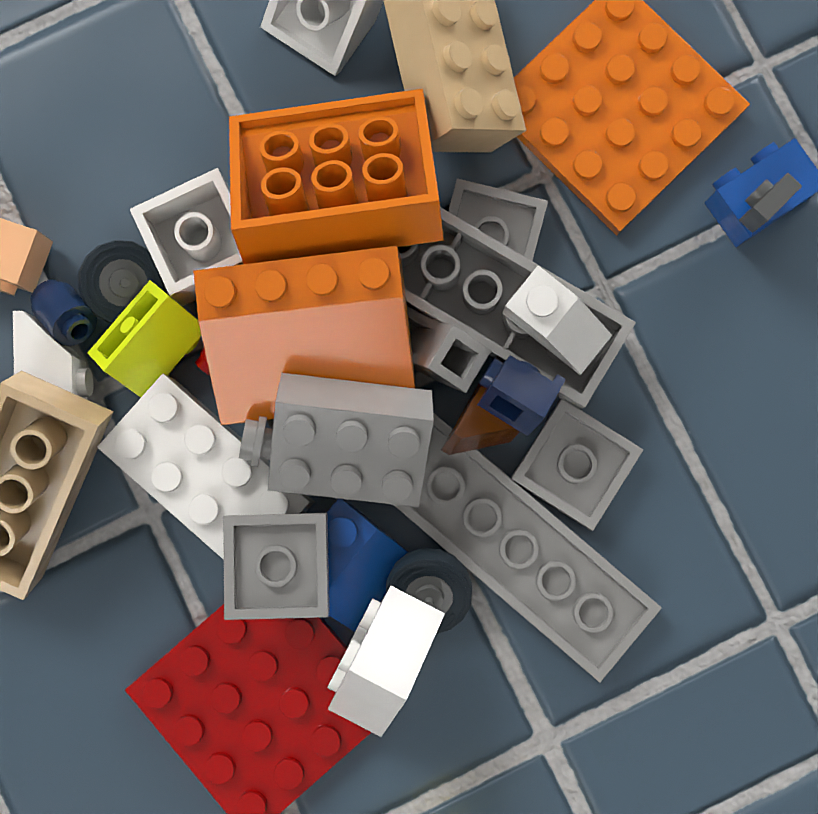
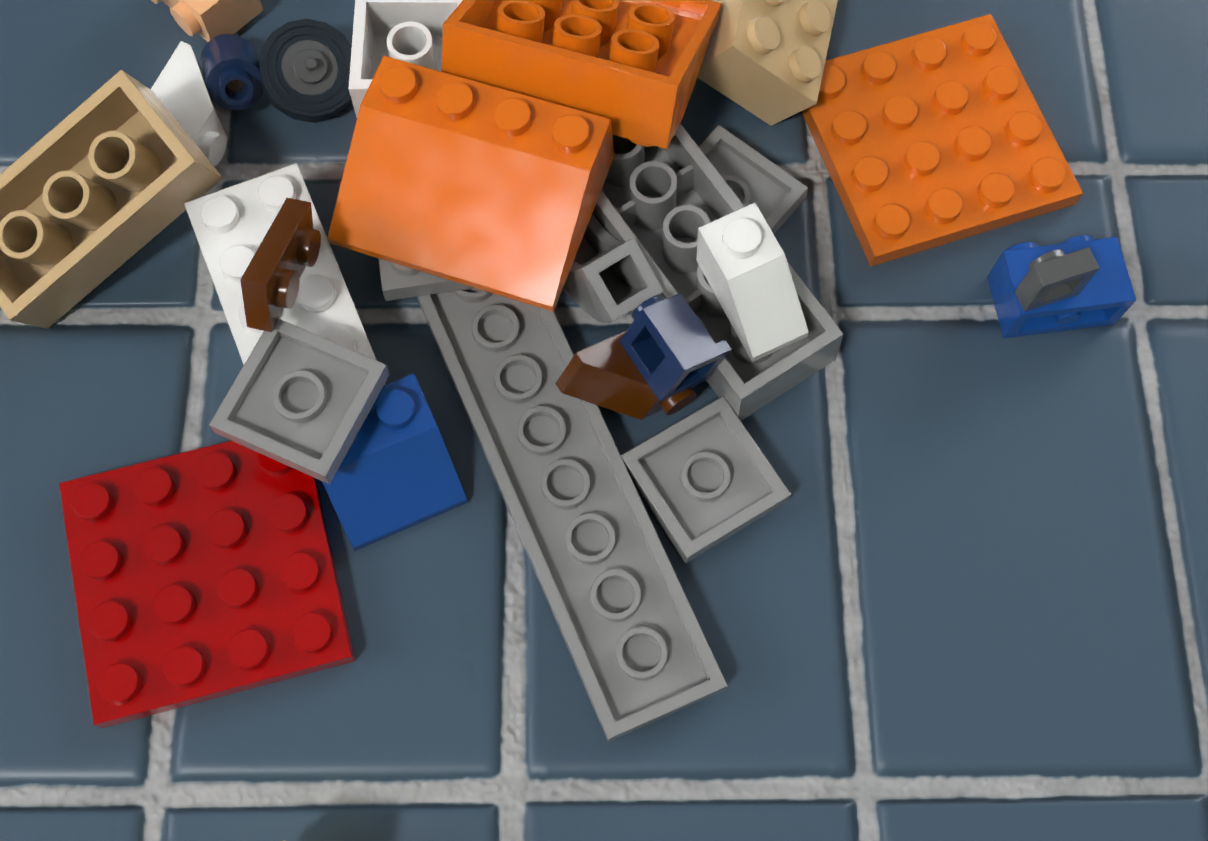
camera: 20 degrees right, 15 degrees down
neon yellow brick [87,280,201,397] -> none
light grey plate [239,416,273,467] -> none
light grey brick [268,373,434,507] -> none
white brick [327,586,445,737] -> none
black wheel [386,548,472,634] -> none
none -> reddish brown plate [240,198,321,332]

